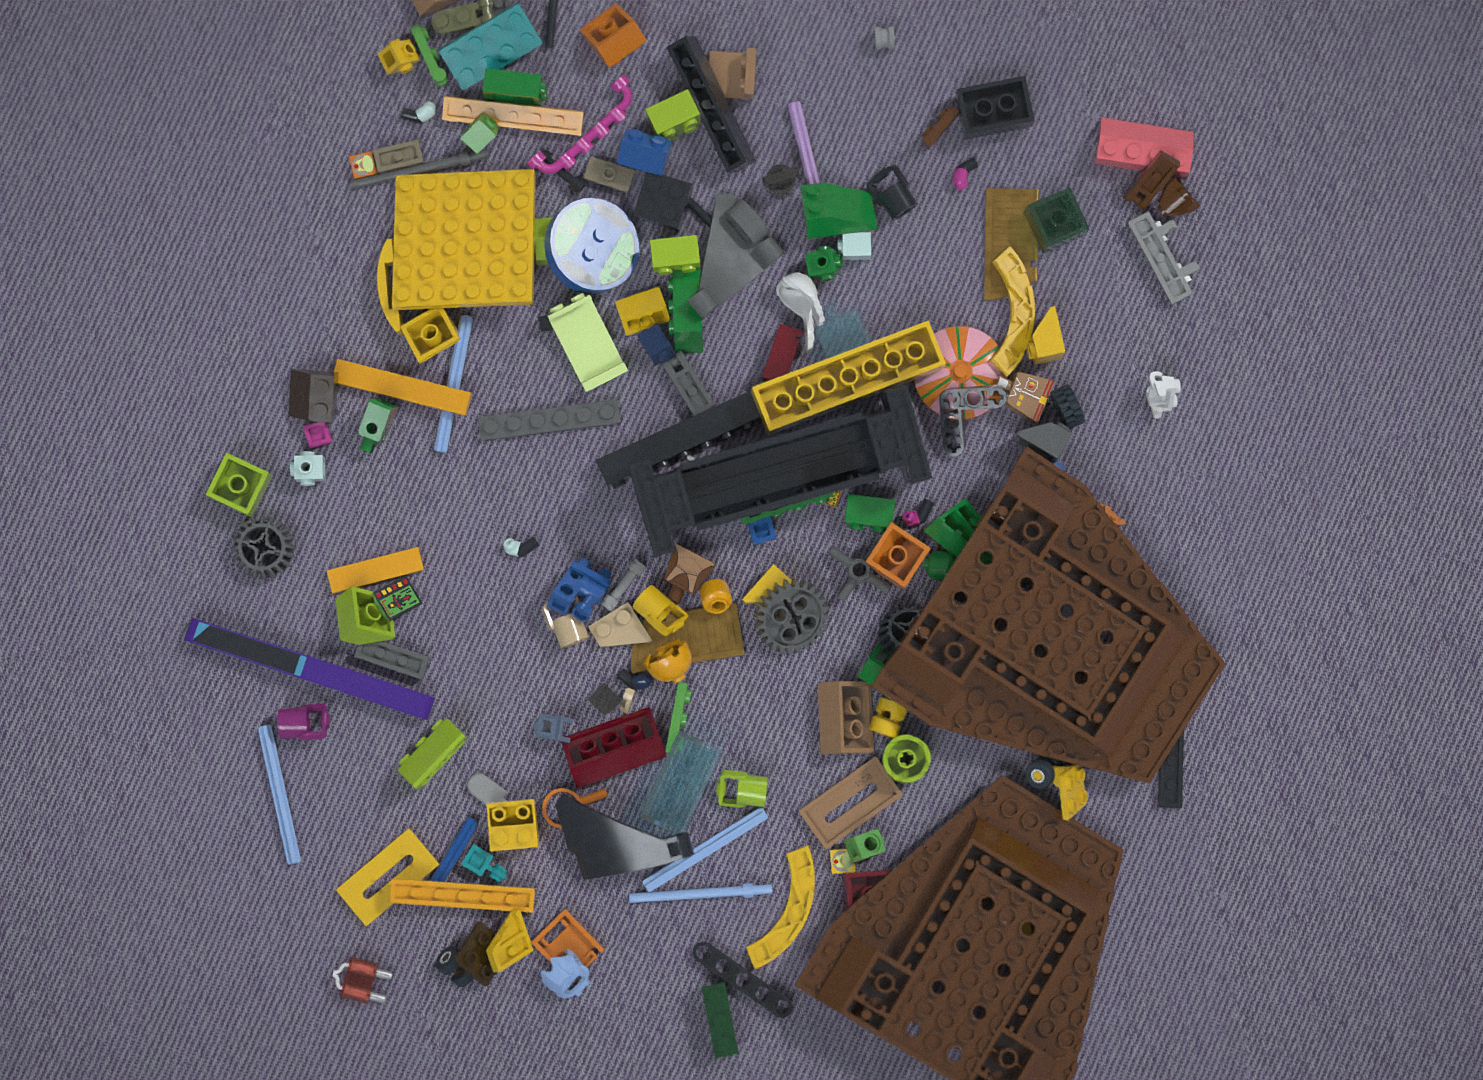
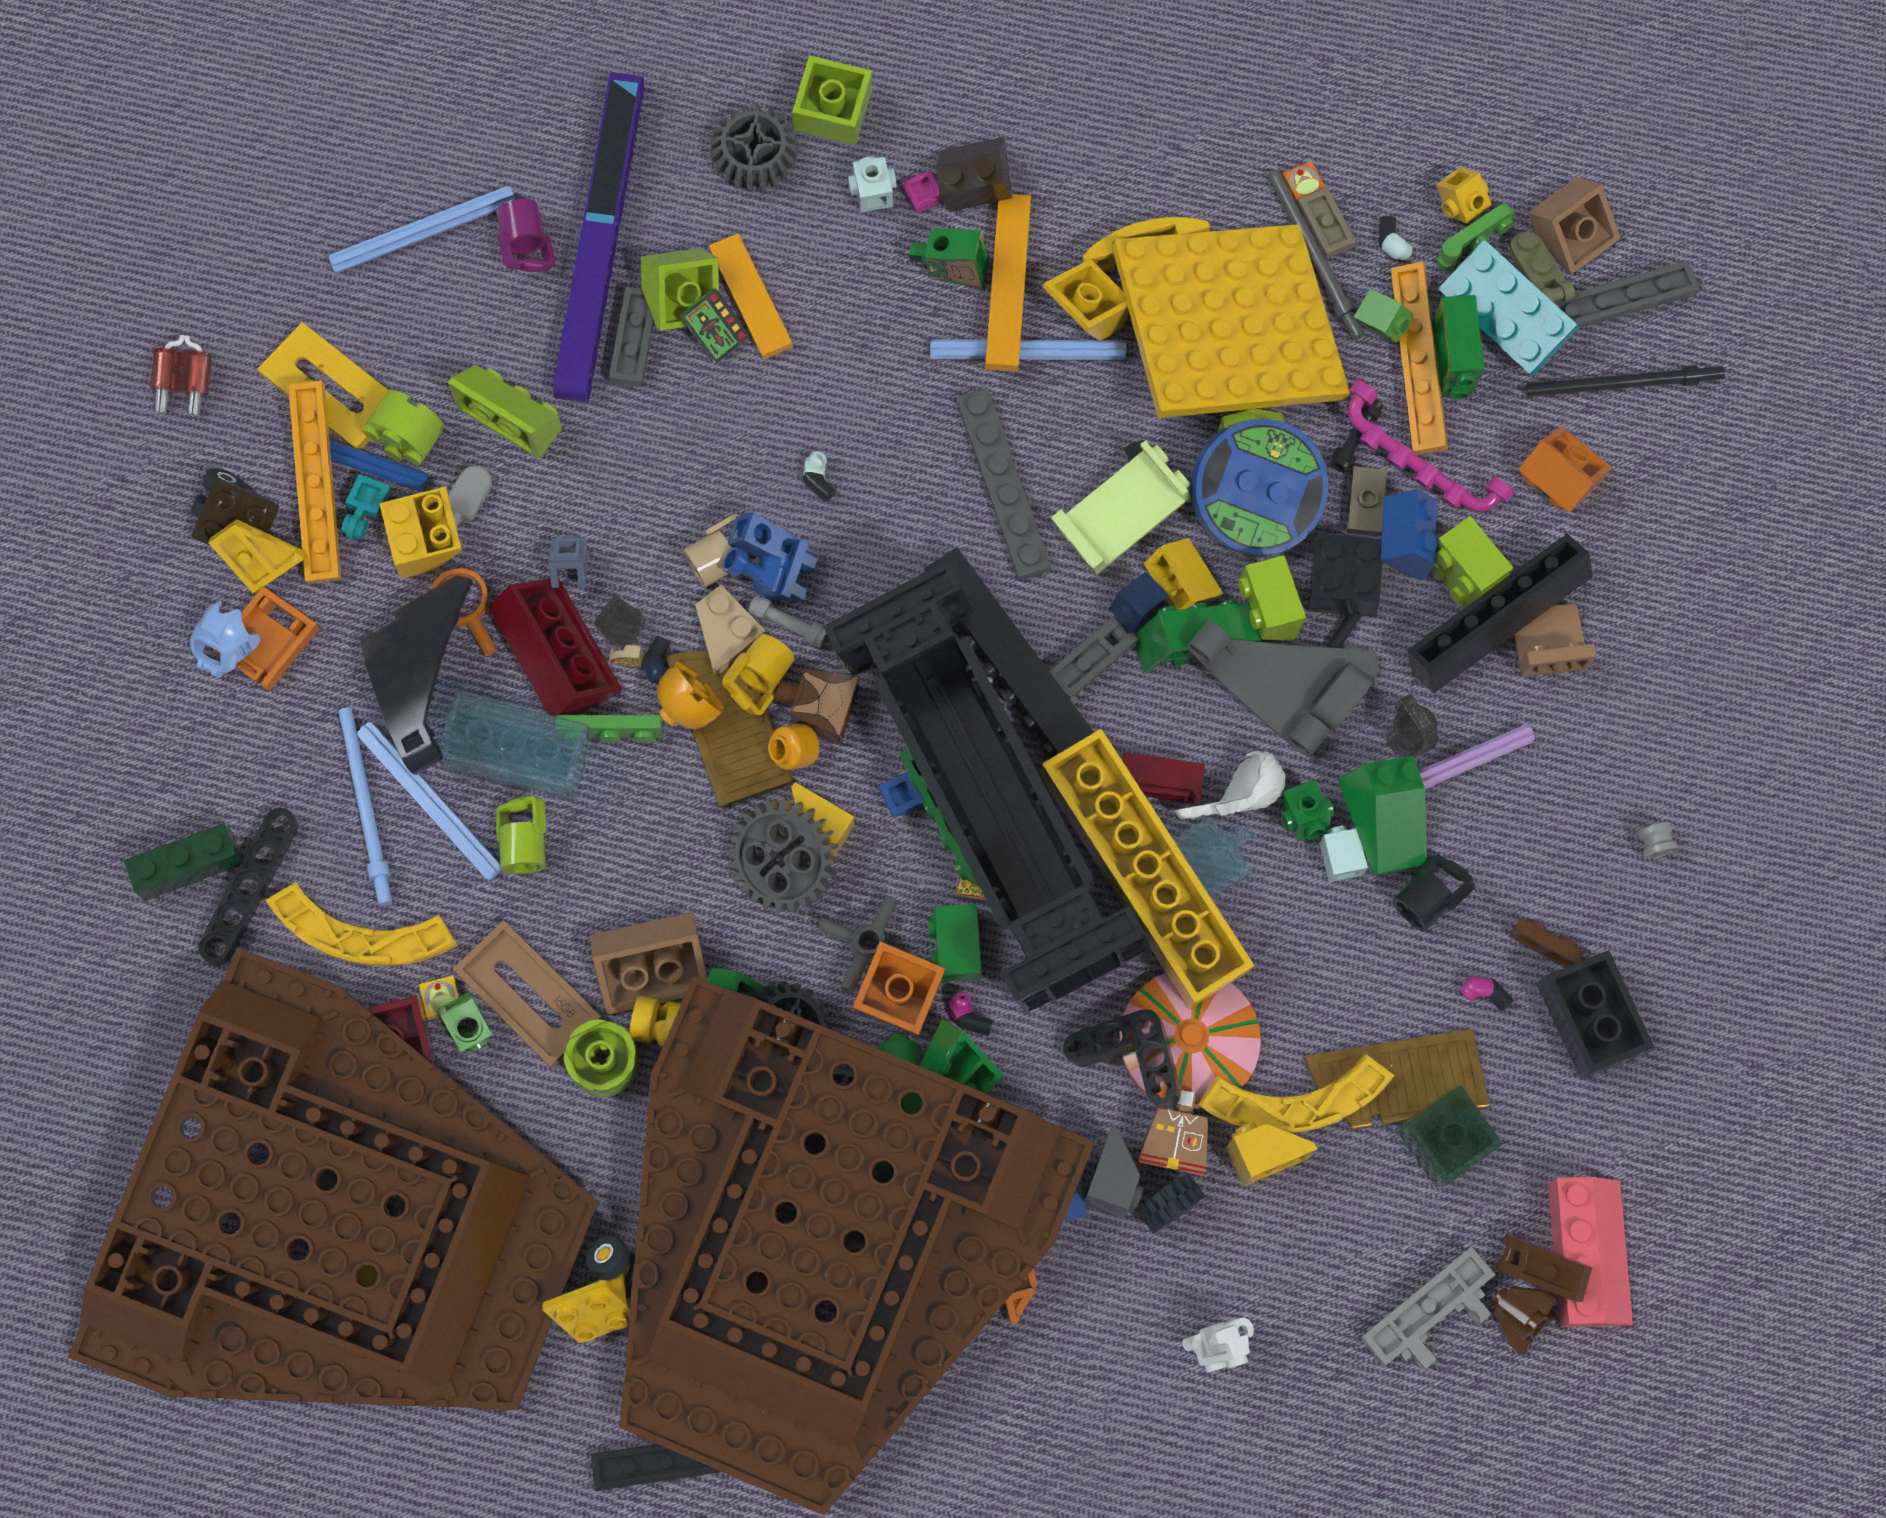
camera: 75 degrees right, 10 degrees down
none -> lime brick [362,390,444,466]

